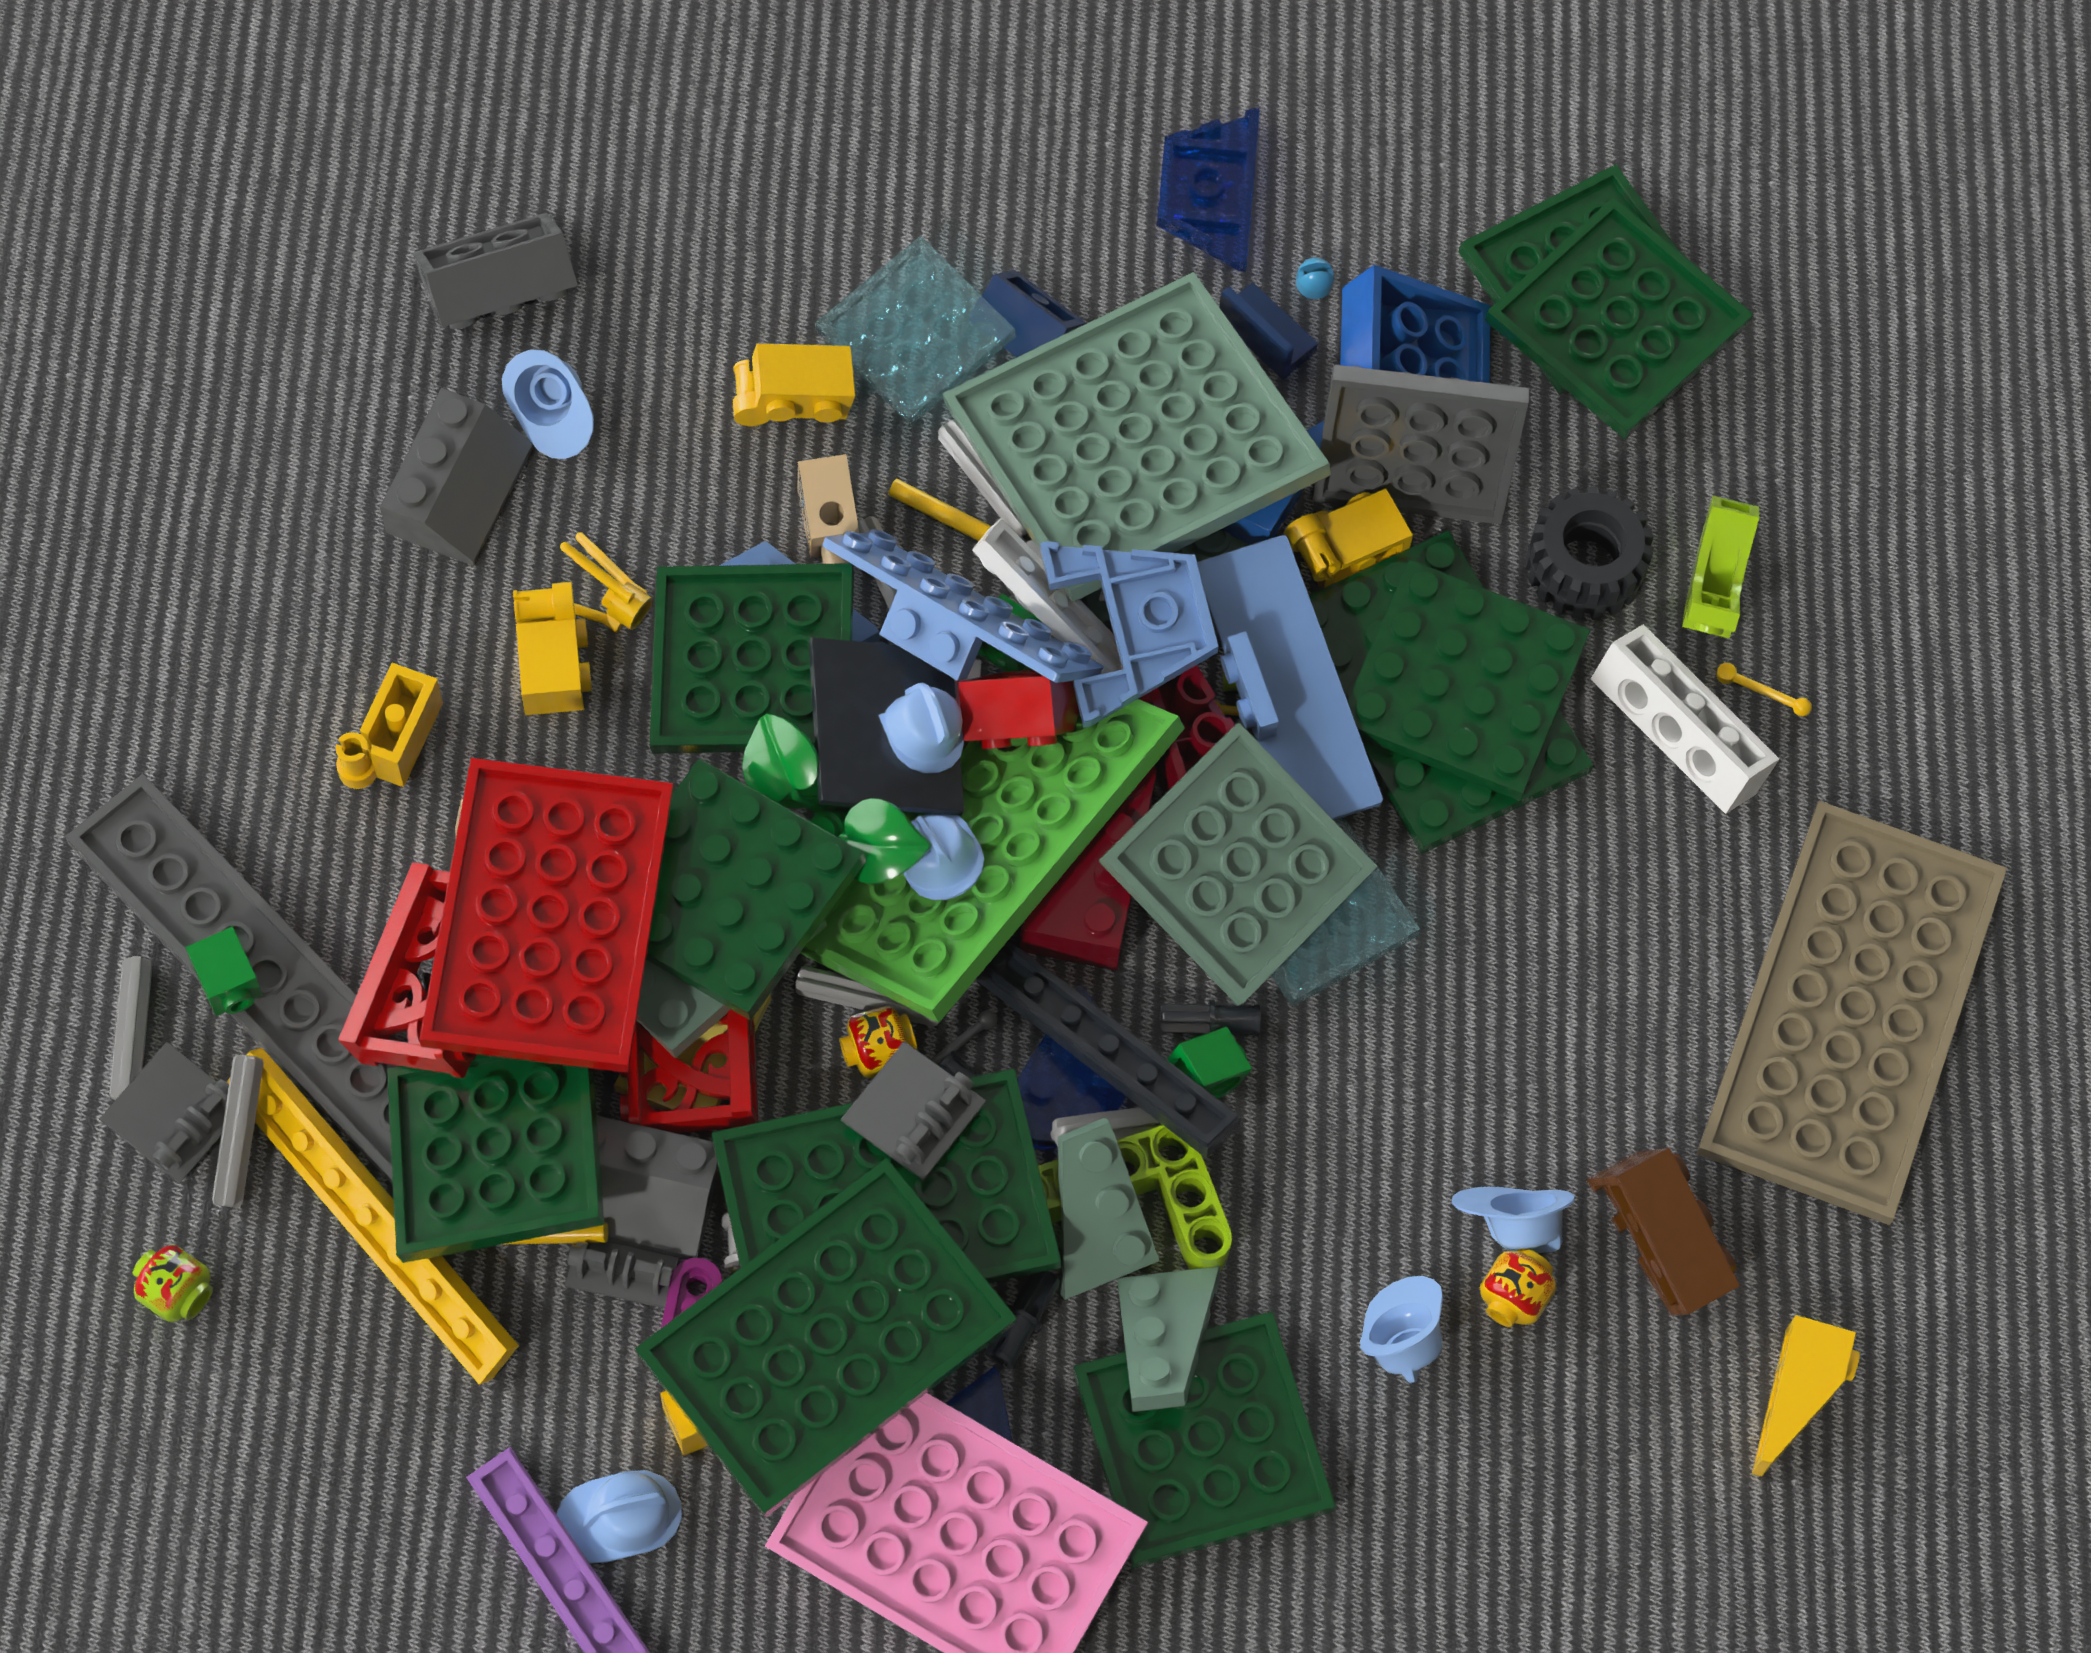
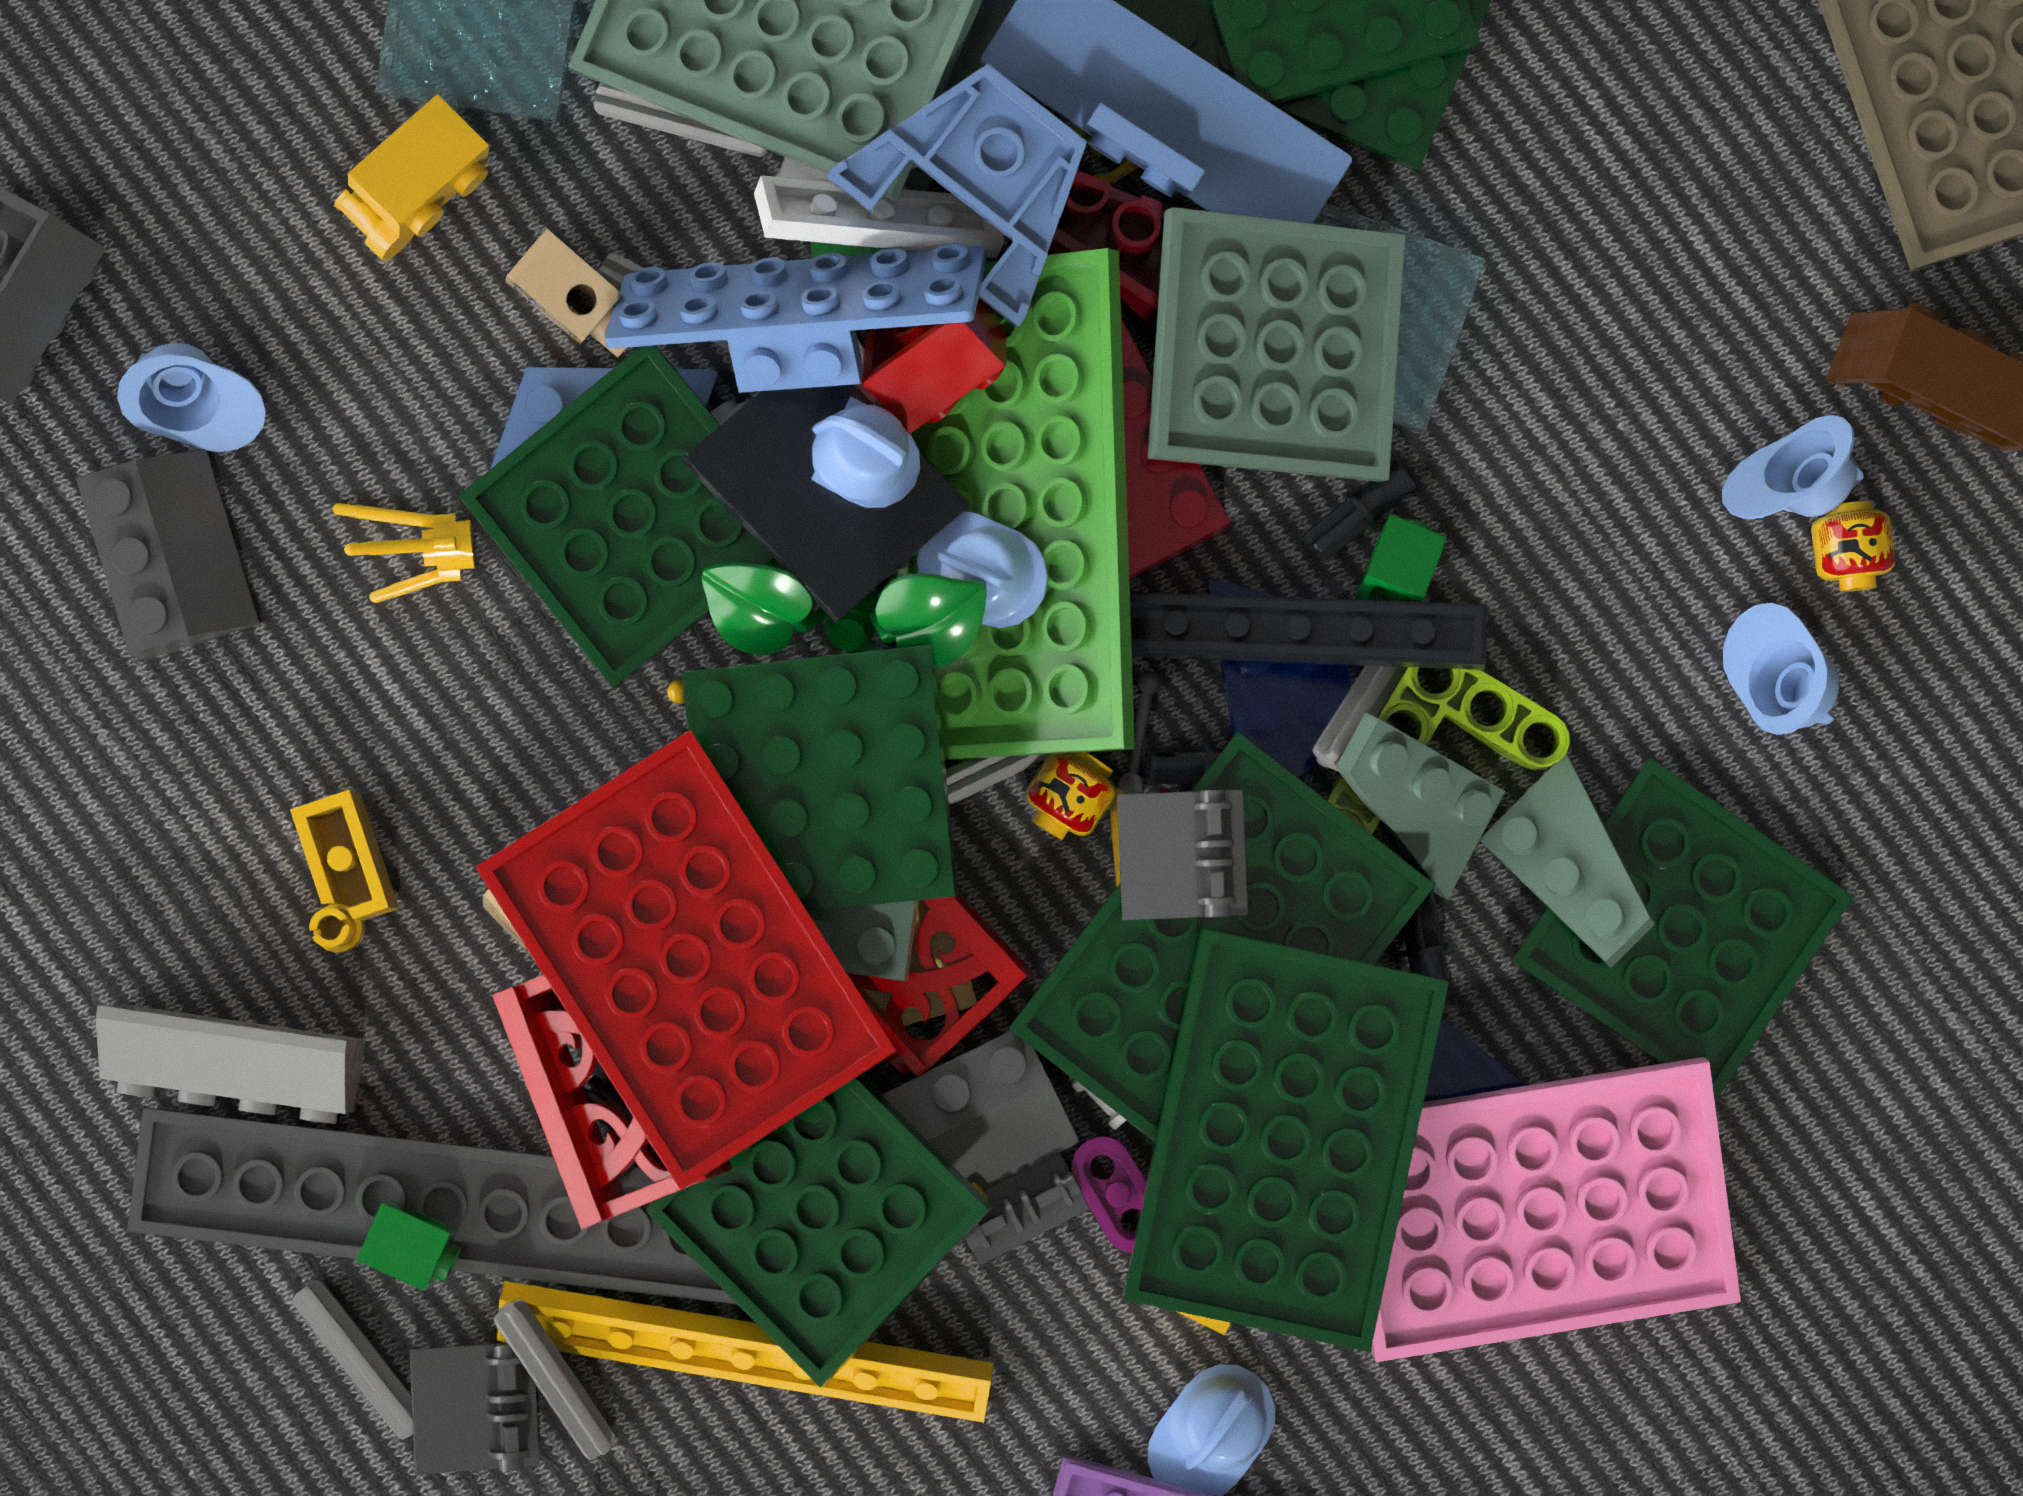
camera: 35 degrees left, 20 degrees up
yellow hinge [513,581,592,715] -> none
yellow bar [888,479,991,541] -> none
none -> light grey slope [96,1004,366,1124]

